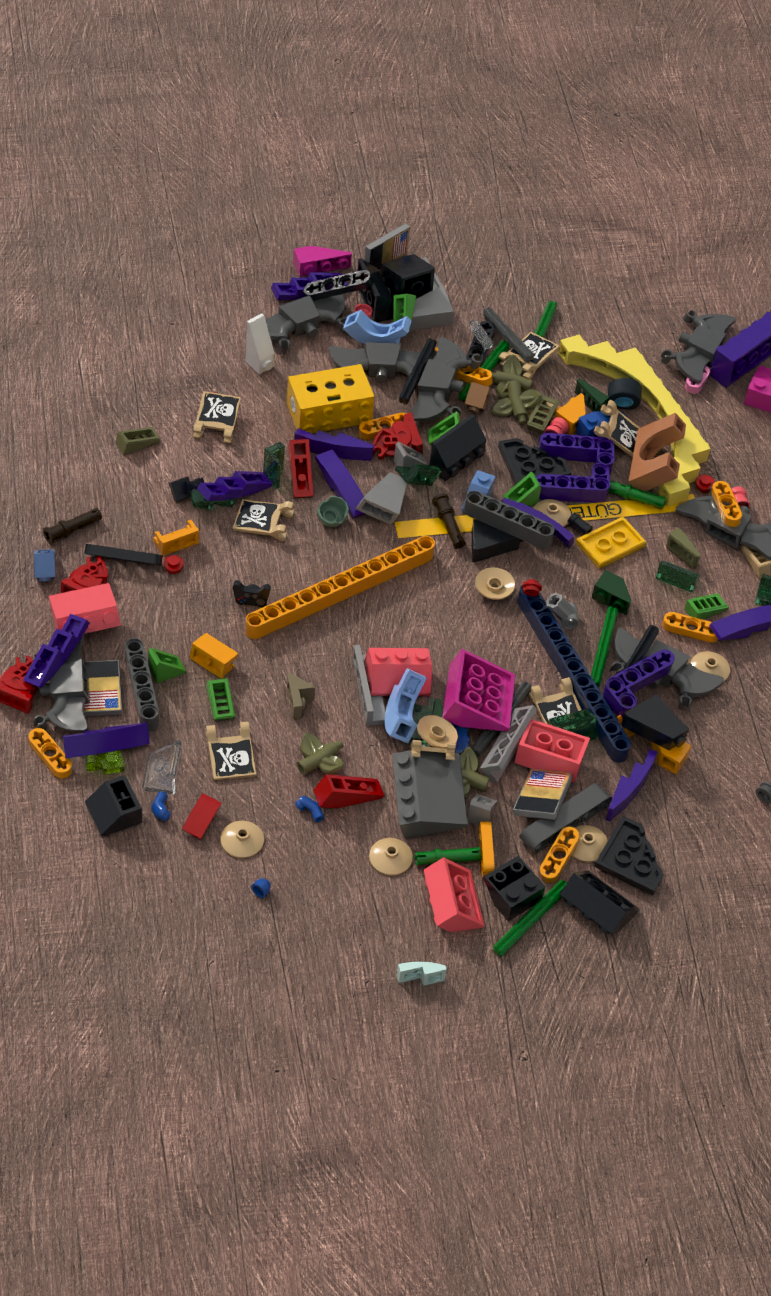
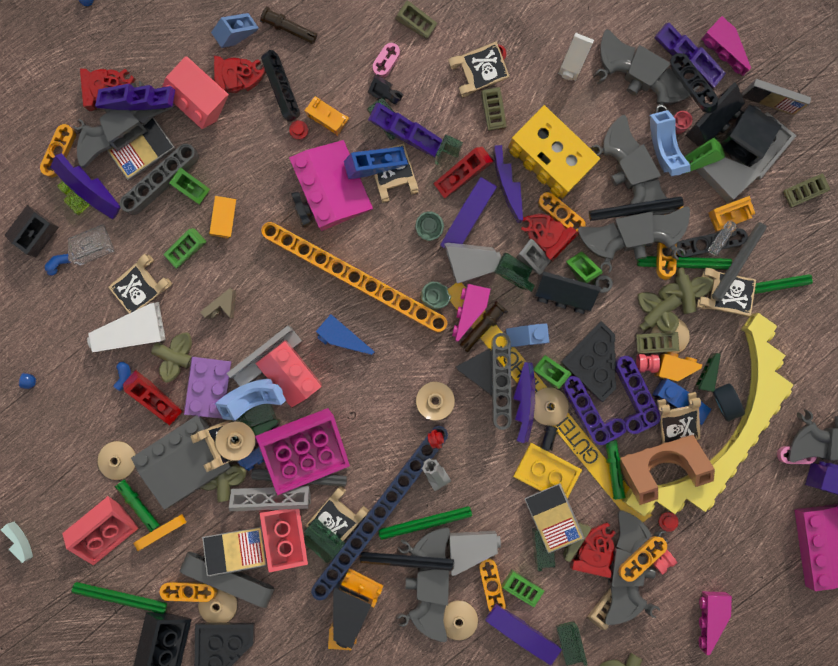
camera: 65 degrees right, 35 degrees up
red slope [182,793,222,840] -> none
tan dish [220,821,264,859] -> none
medium nougat brick [465,382,491,413] -> none
light grey slope [467,794,497,825] -> none
black slope [483,856,546,921] -> none
dark green slope [592,570,631,615] -> none
dark purple beam [603,649,675,718] -> none
dark purple slope [606,749,657,821] -> none
none -> white slope [87,302,166,352]
none -> medium lavender plate [184,357,231,419]
none -> dark pink slope [289,140,373,231]
none -> blue slope [316,314,375,355]
none -> blue slope [344,146,408,179]
none -> bright pink beam [373,43,400,78]
none -> sand green hair [420,282,451,310]
none -> light grey slope [449,531,501,576]
none -> dark pink slope [452,284,491,342]
none -> olive slope [481,87,507,131]
none -> tile [525,483,585,554]
none -> red piece [569,522,616,578]
none -> light orange hinge [708,196,755,232]
none -> olive slope [783,173,830,208]

